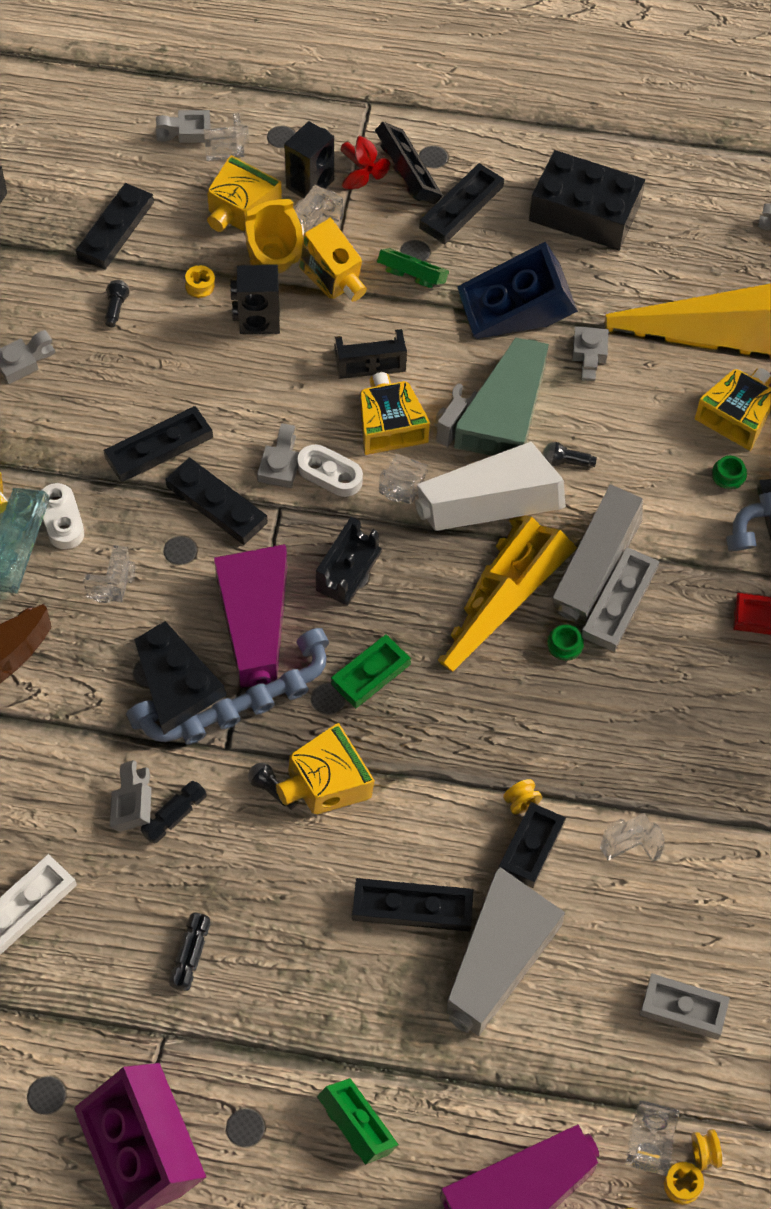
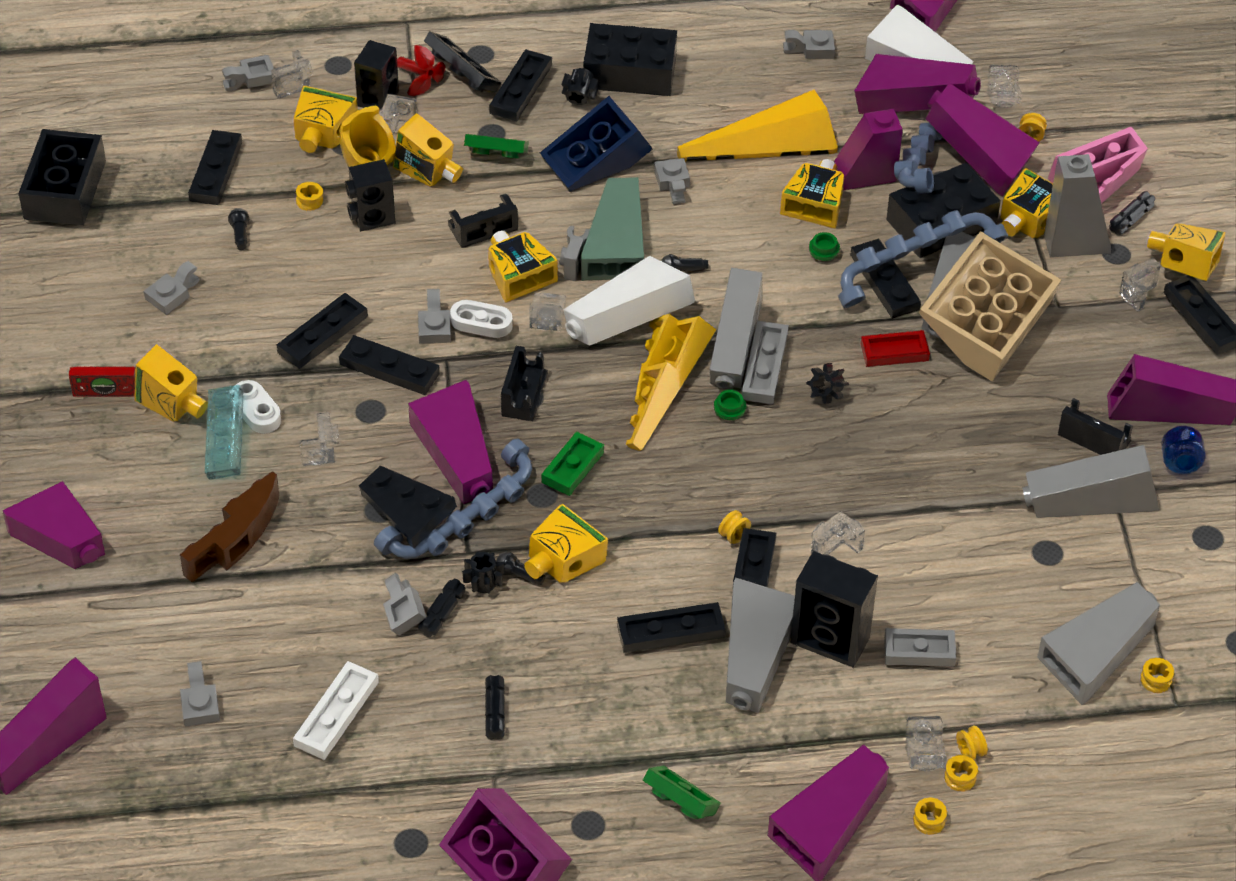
camera: 15 degrees left, 10 degrees down
none -> black gear [462,551,504,594]
none -> black gear [561,68,598,105]
none -> black brick [790,551,878,668]
none -> black gear [806,363,849,404]

